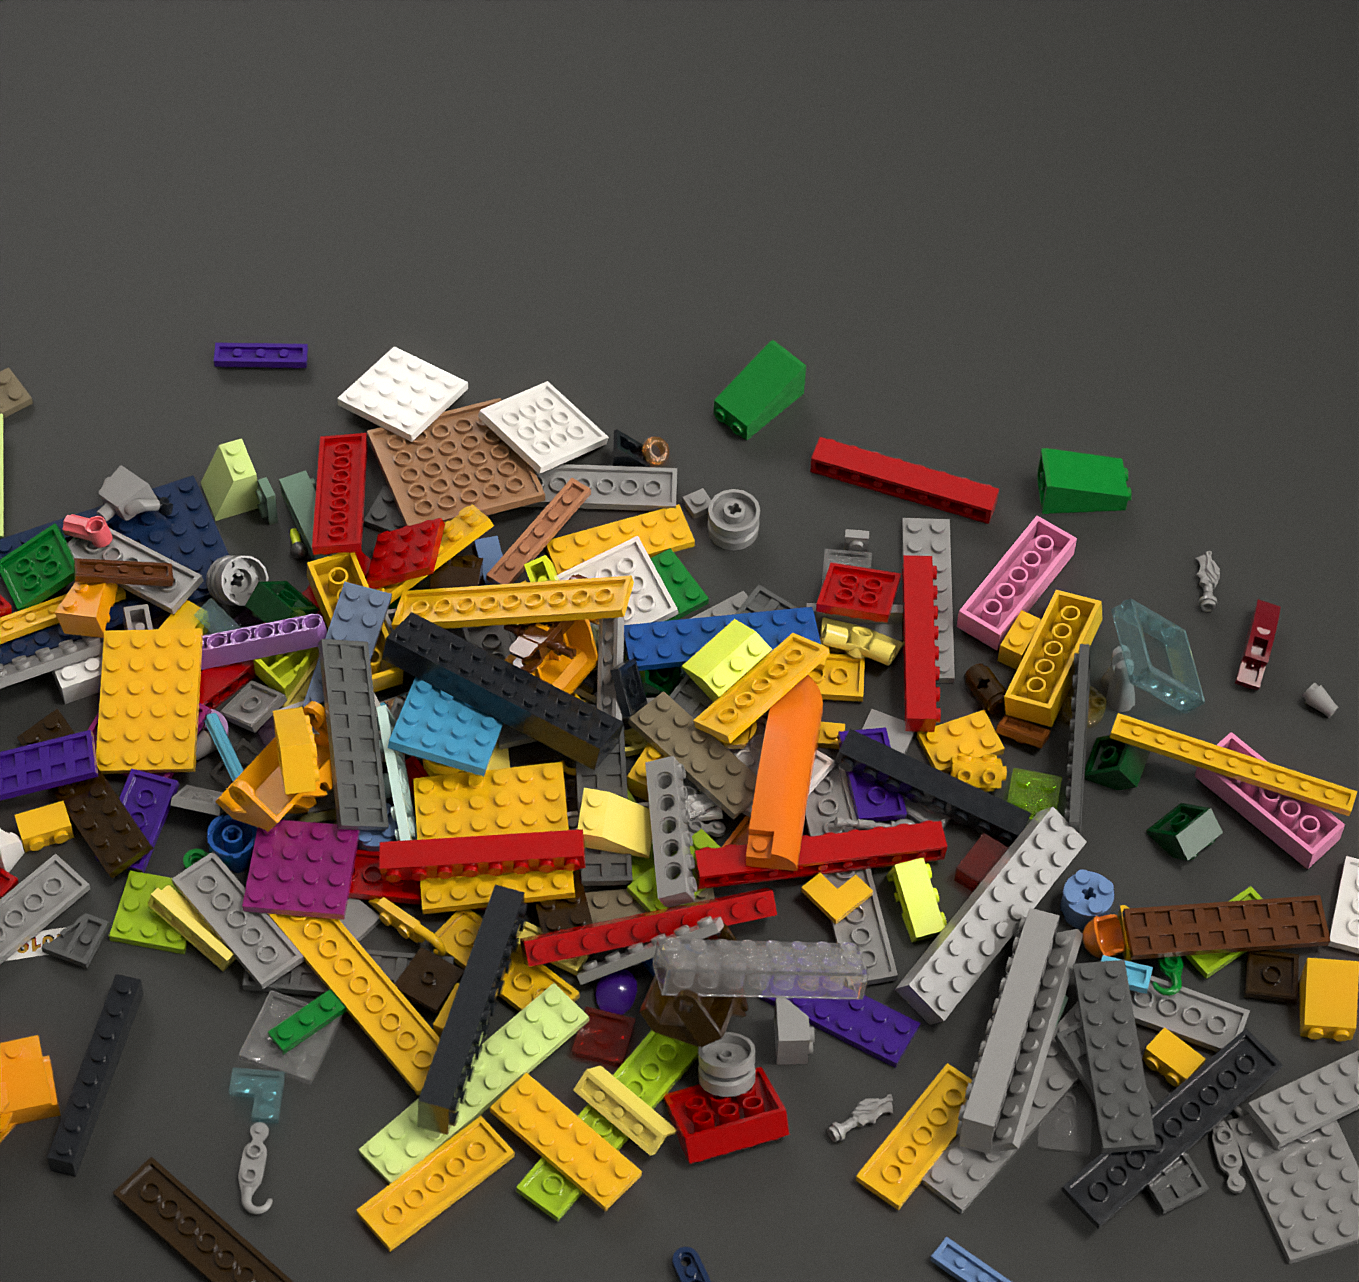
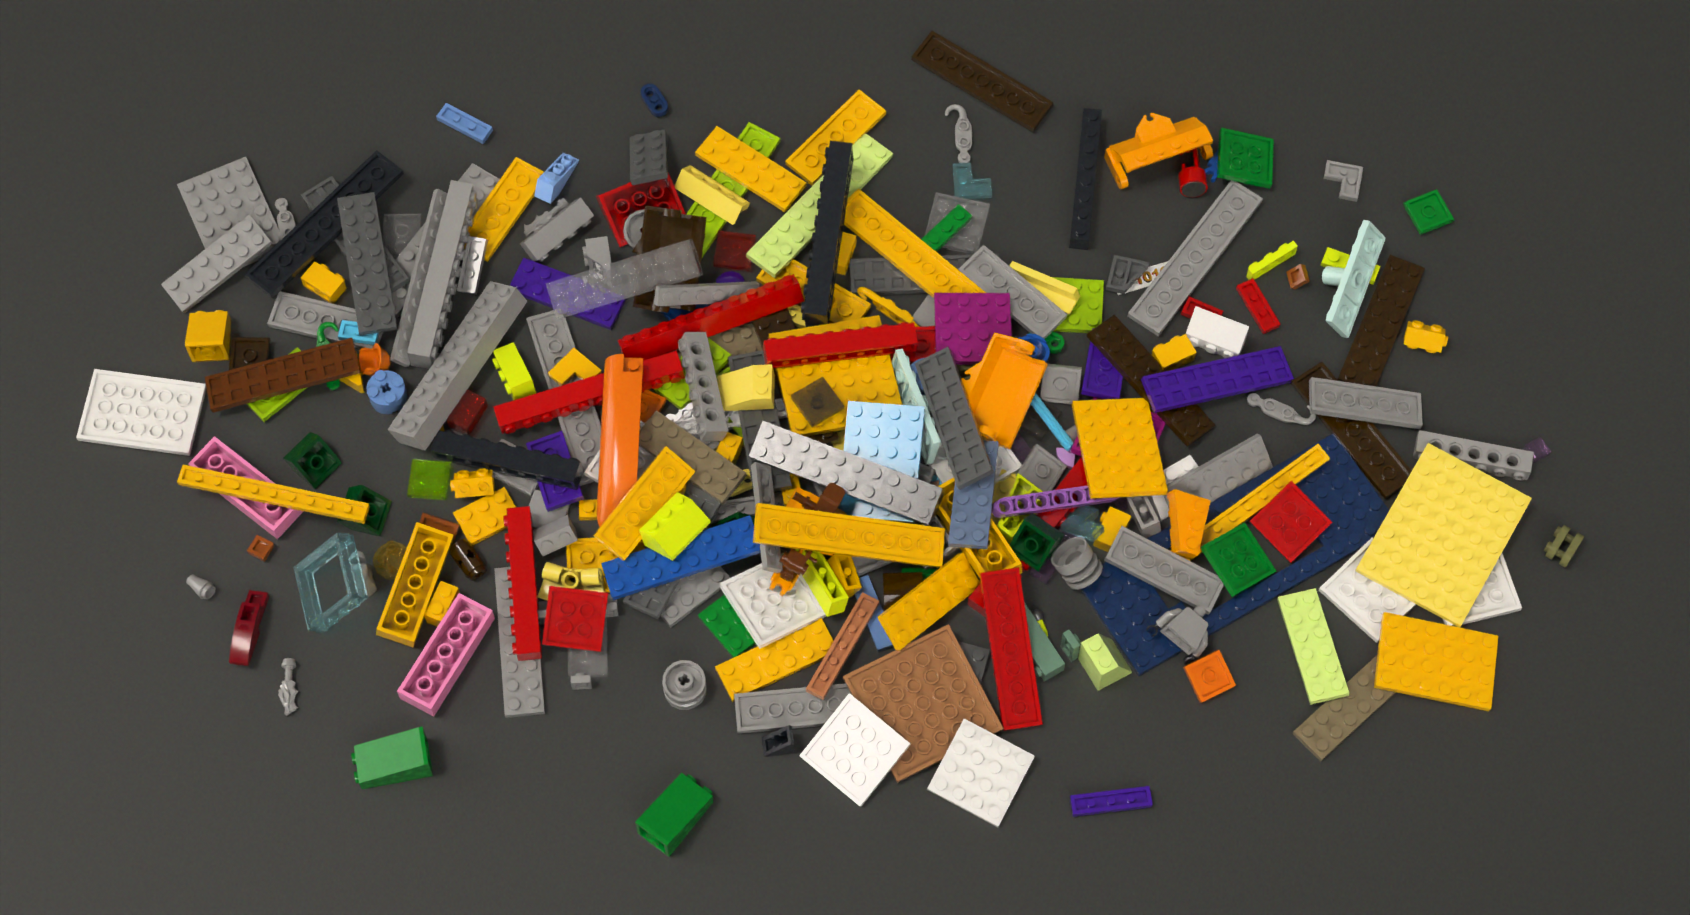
camera: 175 degrees right, 10 degrees up
coral piece [62,514,113,548] -> none
reddish brown tile [73,558,173,587] -> none
yellow brick [272,707,320,794] -> none
red plate [366,518,445,589] -> none
dark brown plate [394,947,464,1014] -> none
black tile [610,658,648,718] -> none
clear orange piece [642,436,670,465] -> none
light grey plate [682,488,711,519] -> none
red brick [810,437,999,524] -> none
light grey piece [834,817,916,830] -> none
dark grey plate [1065,644,1091,835] -> none
none -> dark orange plate [247,535,275,562]
none -> light grey plate [457,236,488,295]
none -> light grey brick [520,198,594,262]
none -> light grey brick [533,515,578,556]
none -> light blue slope [534,153,579,204]
none -> dark grey plate [630,130,668,185]
none -> clear smoke plate [791,377,844,427]
none -> orange plate [1183,650,1236,703]

